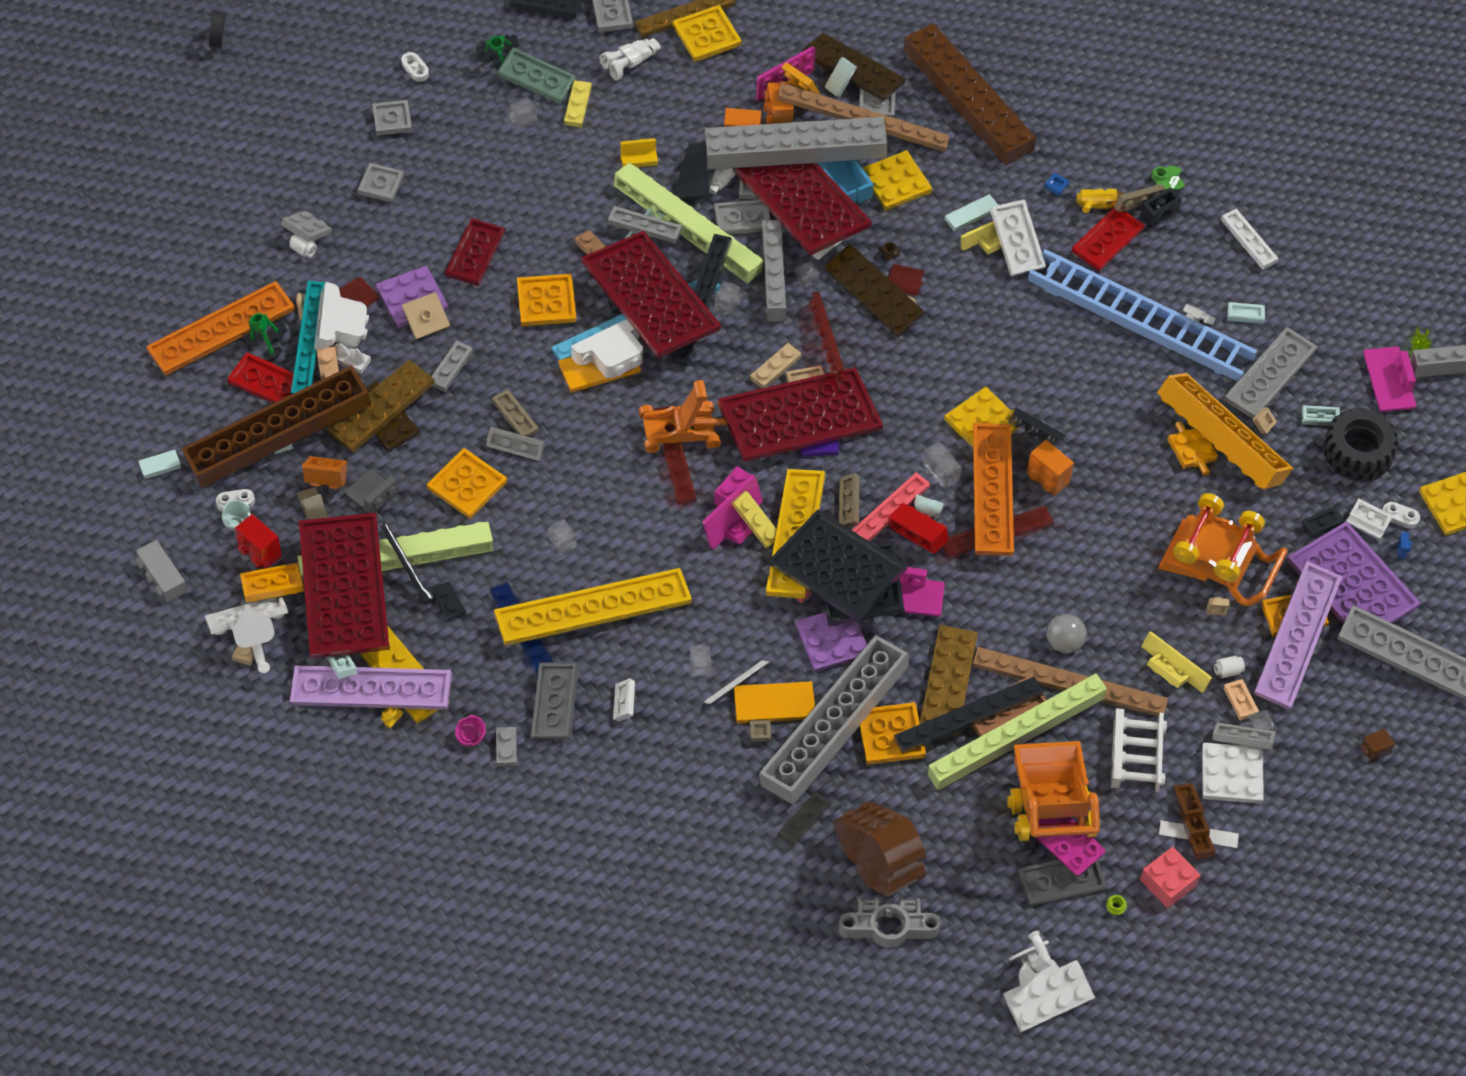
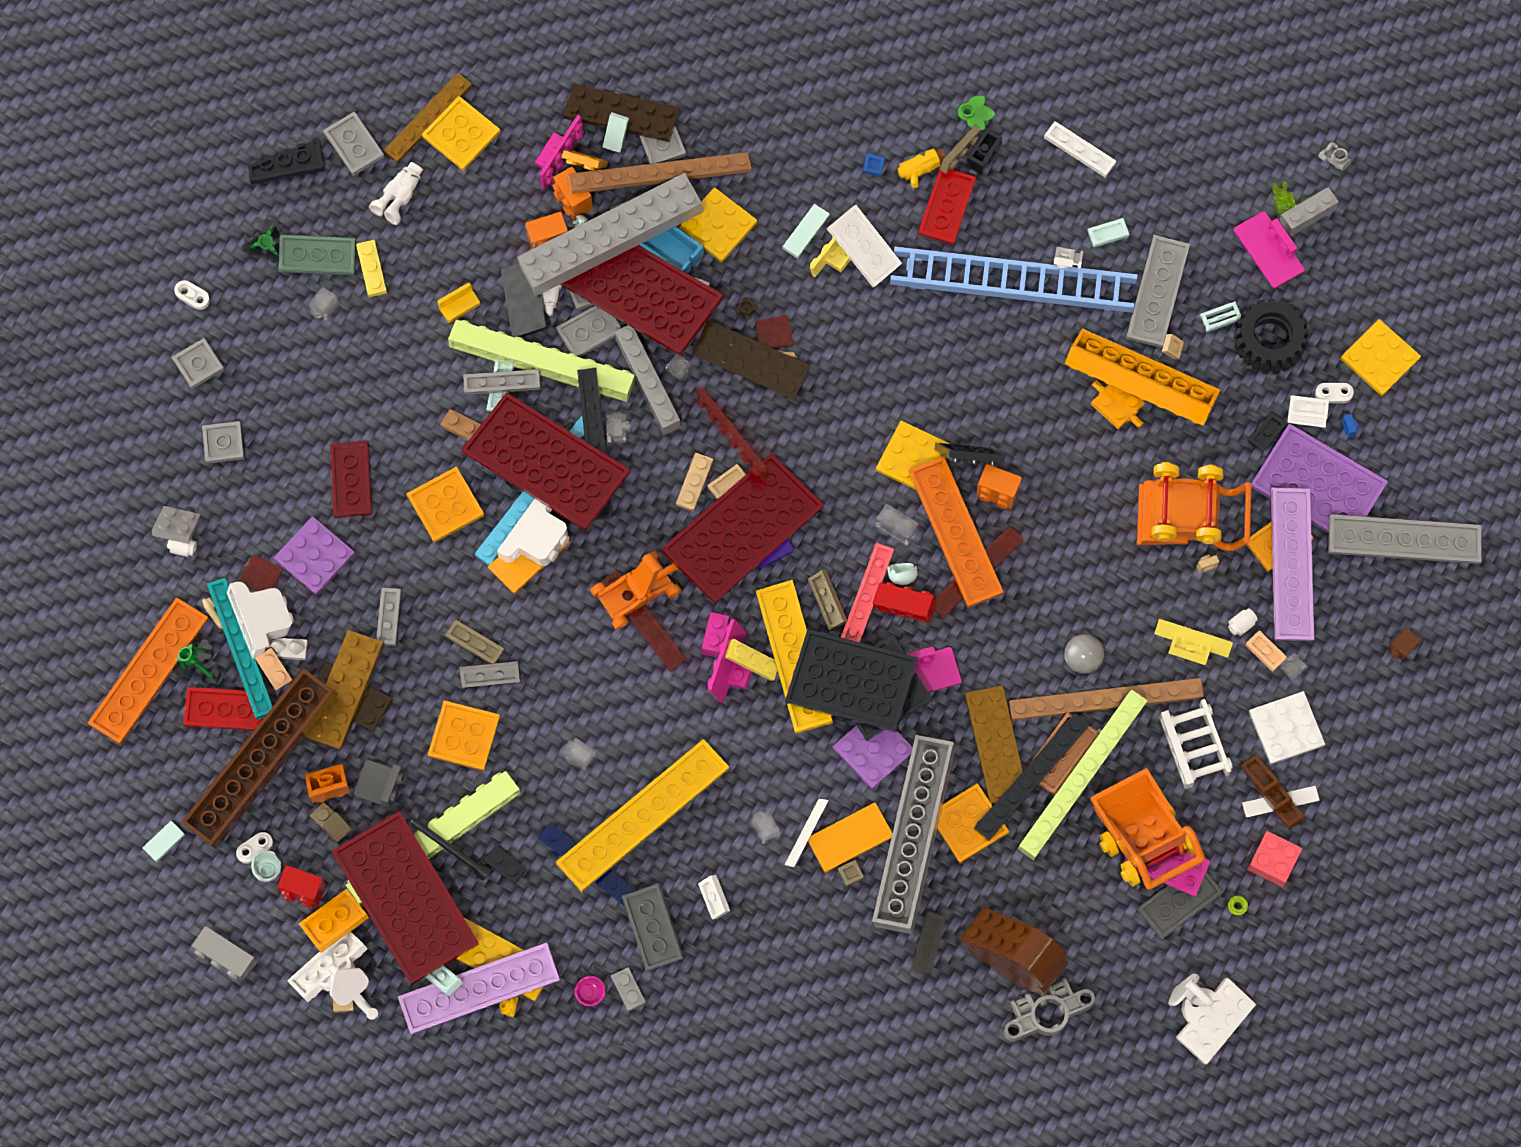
camera: 20 degrees left, 15 degrees up
tan plate [401,292,450,340] -> none
reddish brown brick [903,23,1036,166] -> none
light grey plate [1213,722,1276,750] -> none

